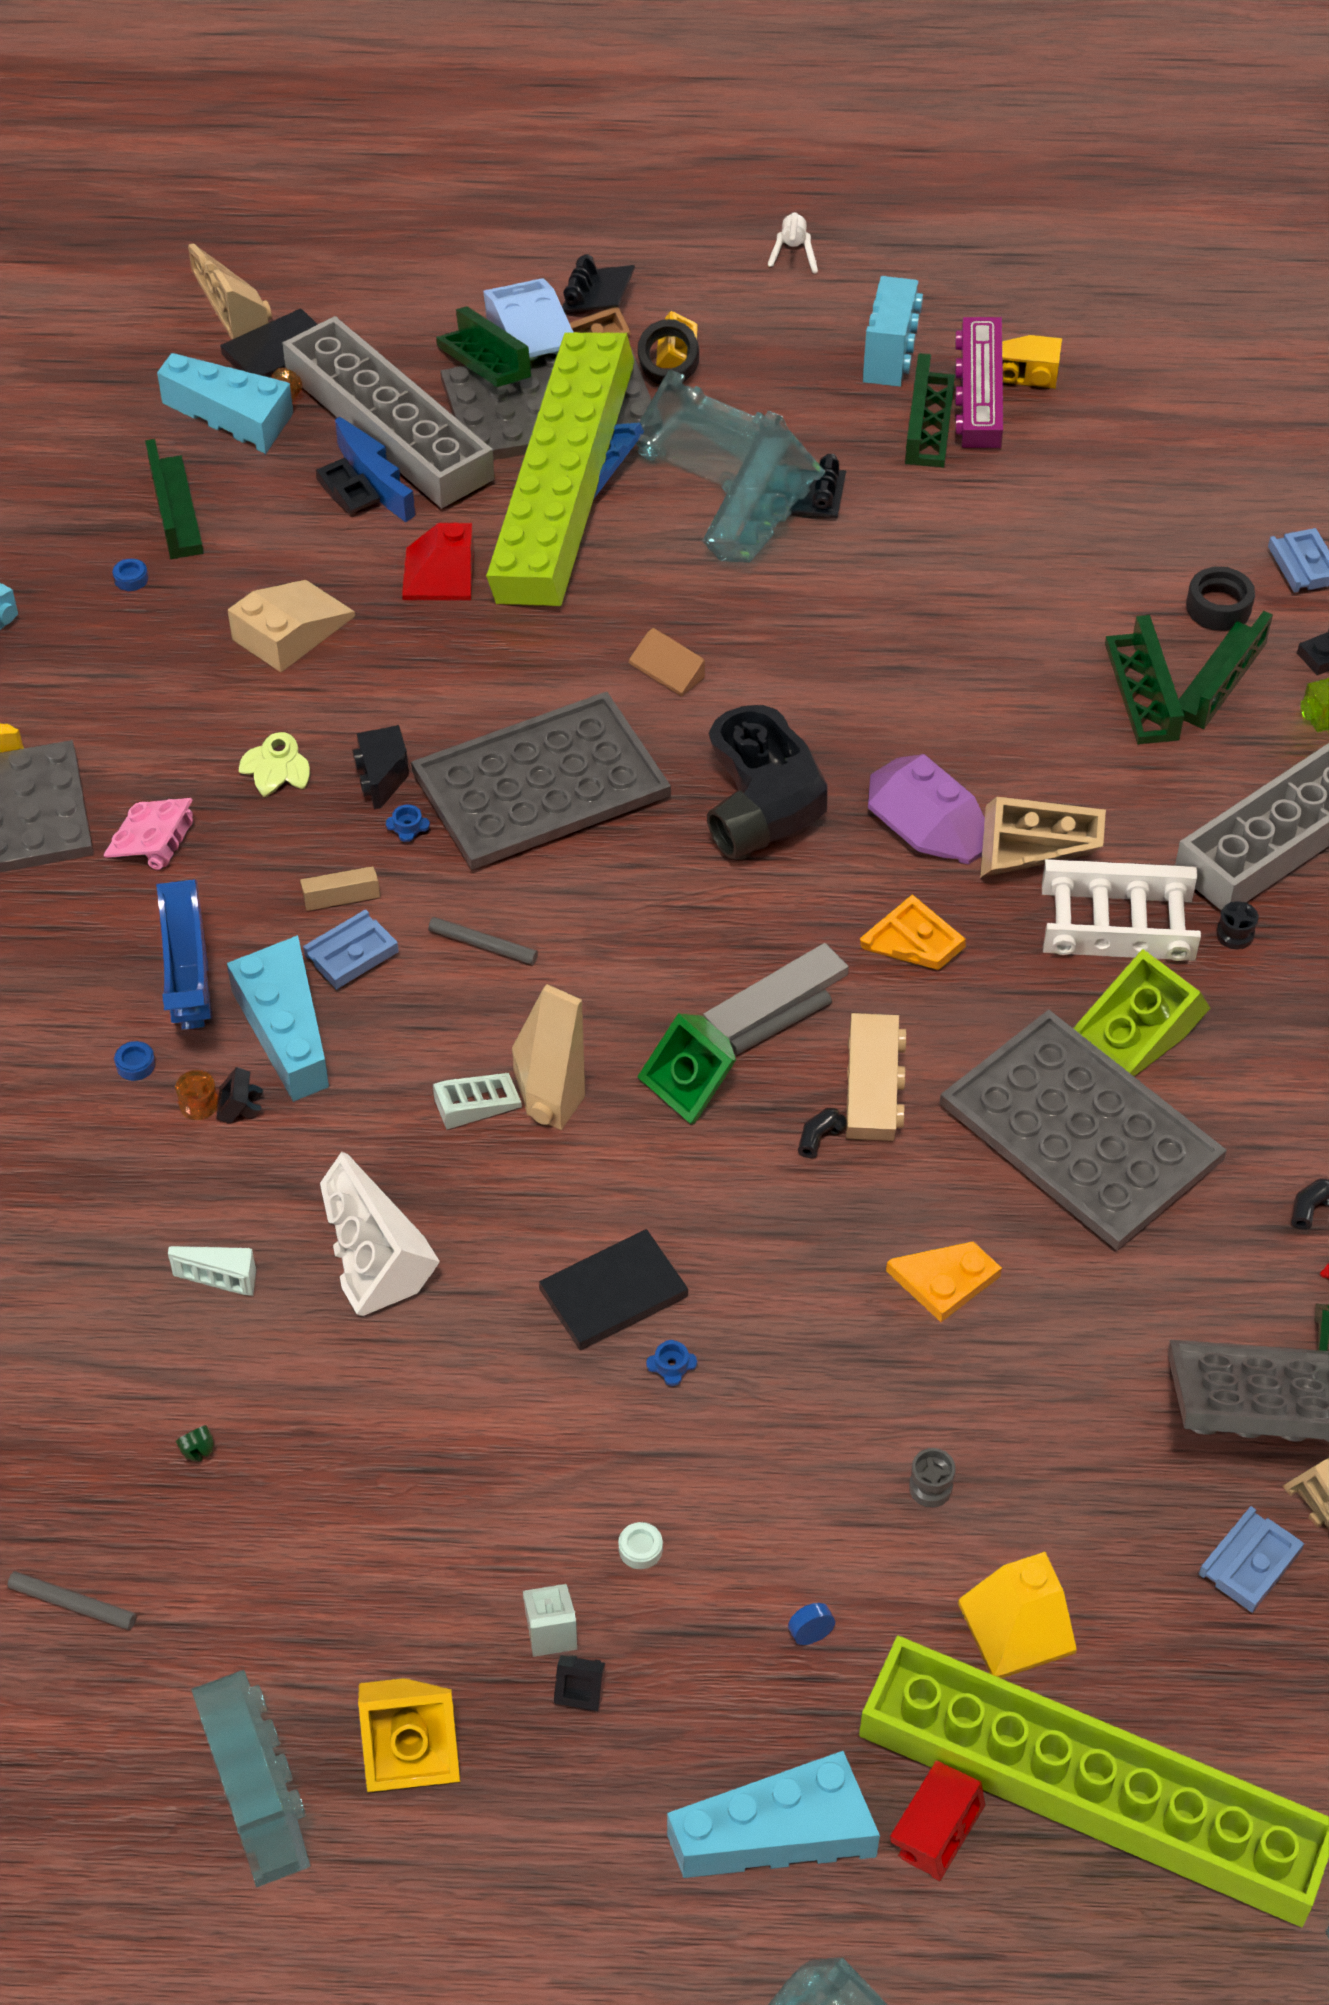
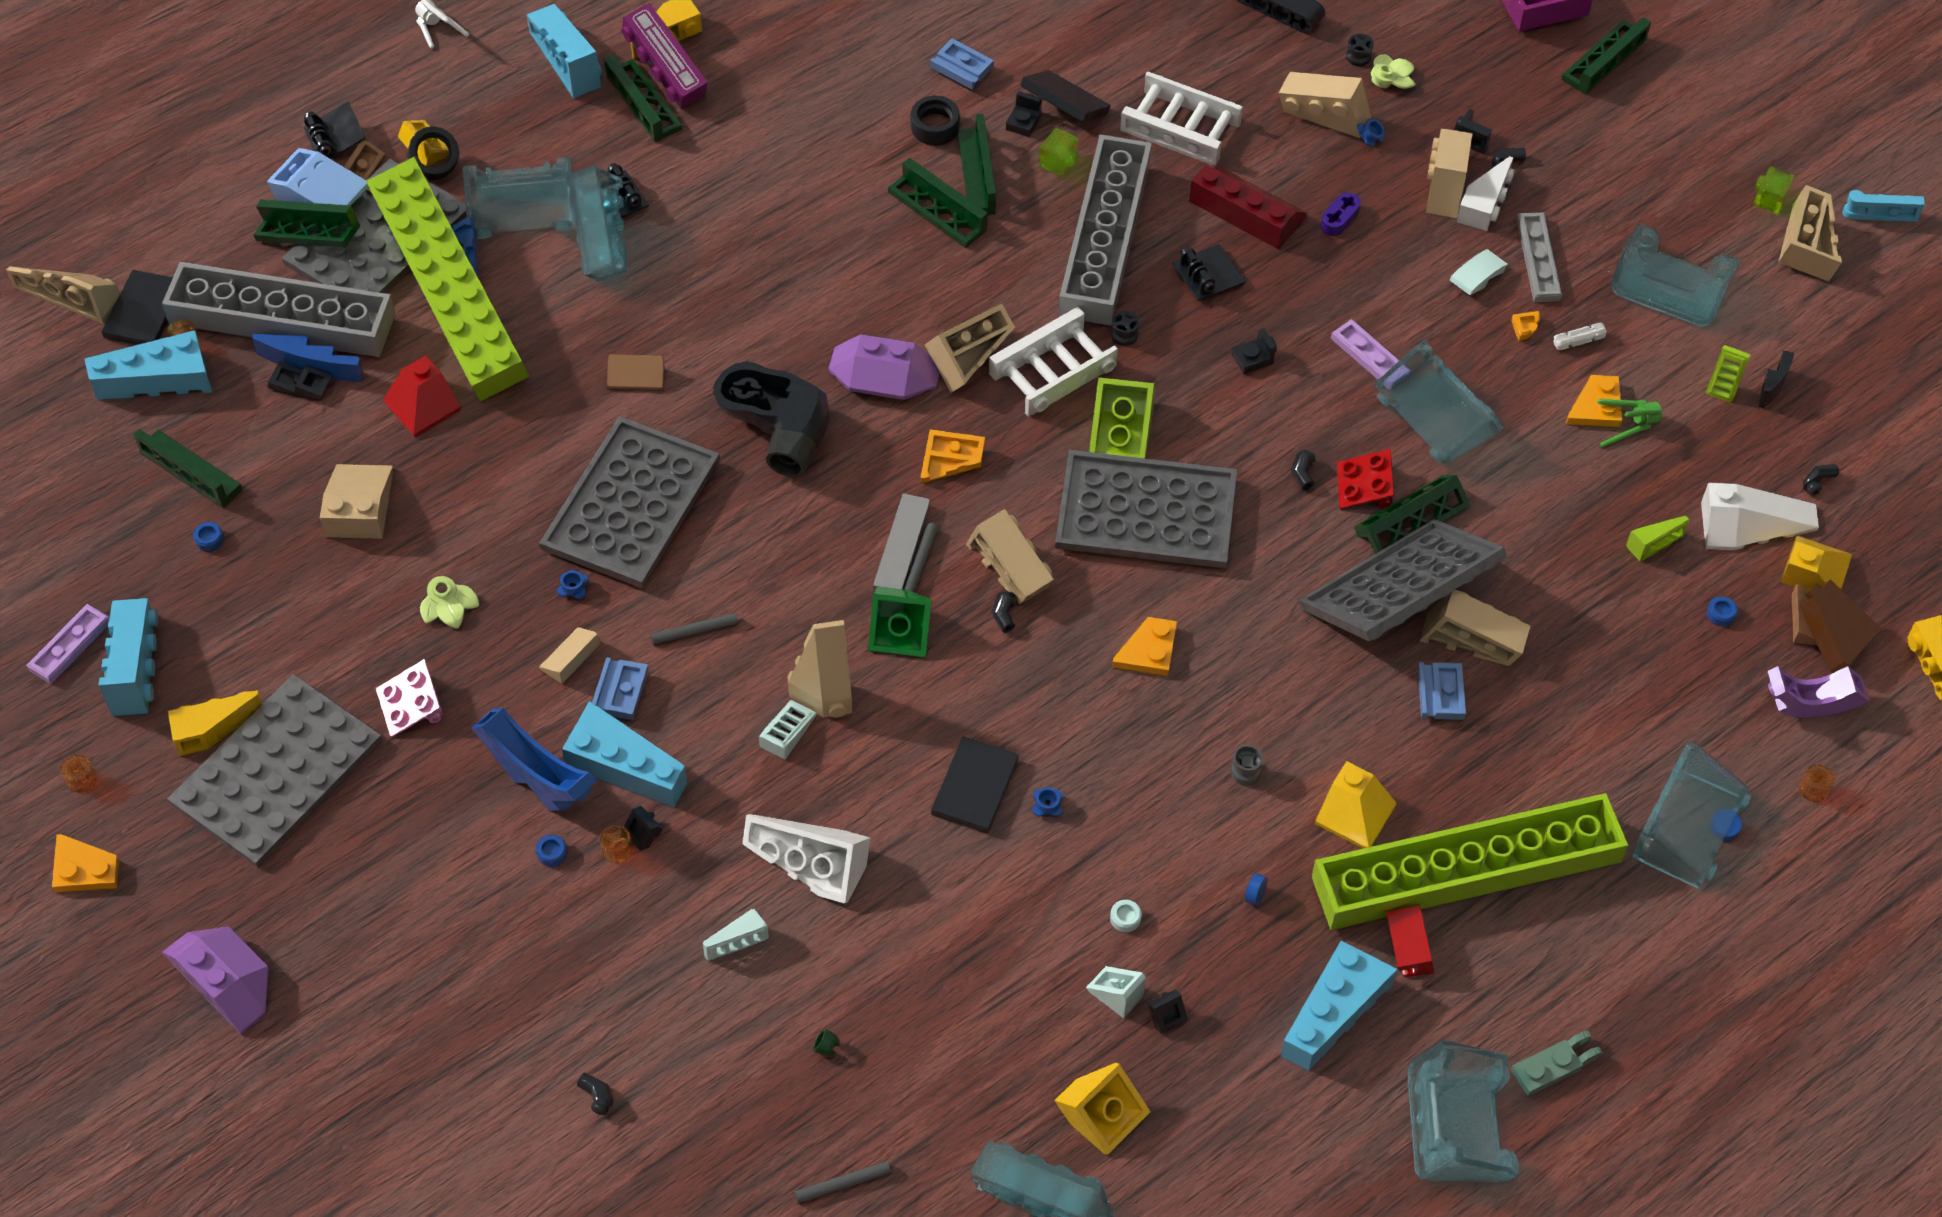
camera: 40 degrees left, 5 degrees up
black slope [352,725,409,810] -> none

